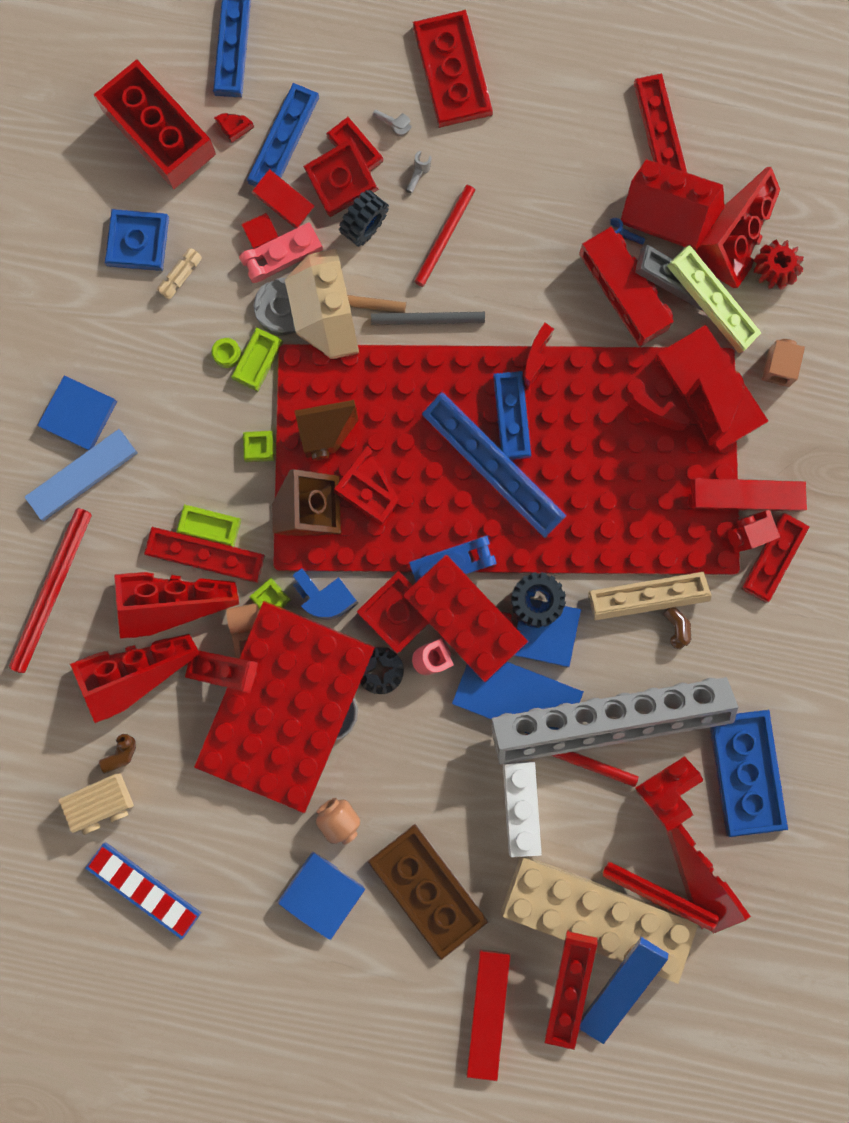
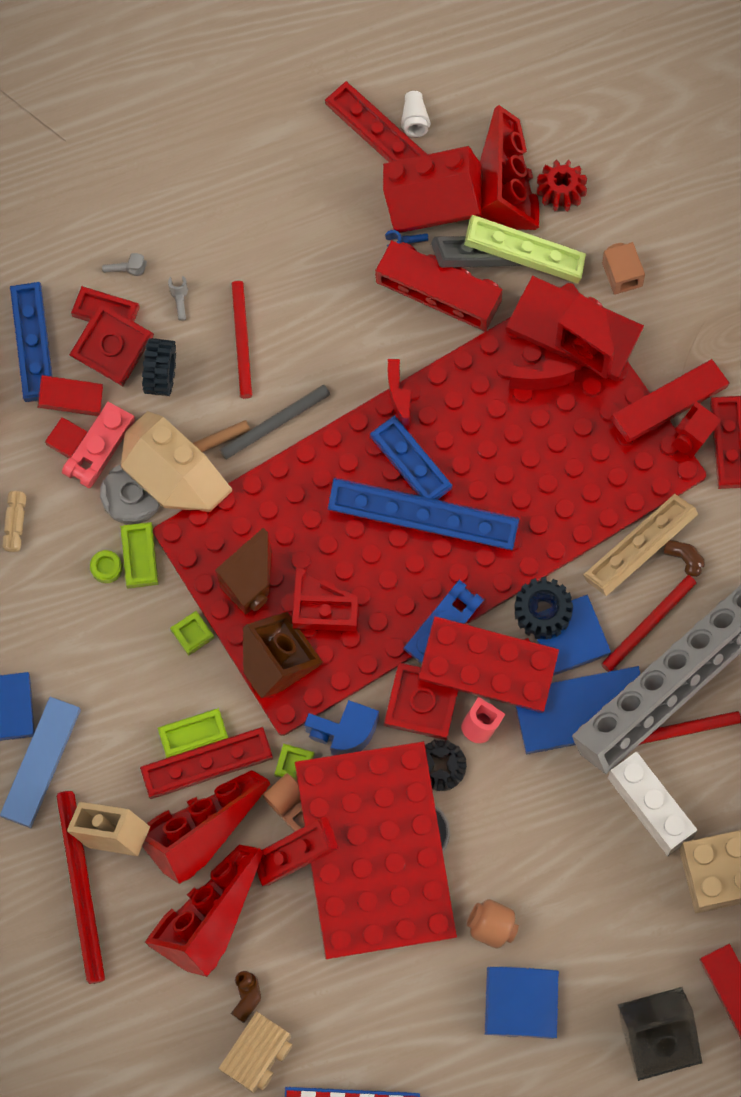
camera: 30 degrees left, 10 degrees down
reddish brown tile [367,824,489,960] -> none
red tile [413,10,493,128] -> none
none -> tan brick [67,802,150,856]
none -> white cone [401,91,431,137]
none -> red bar [601,575,697,672]
none -> clear smoke slope [617,987,703,1081]

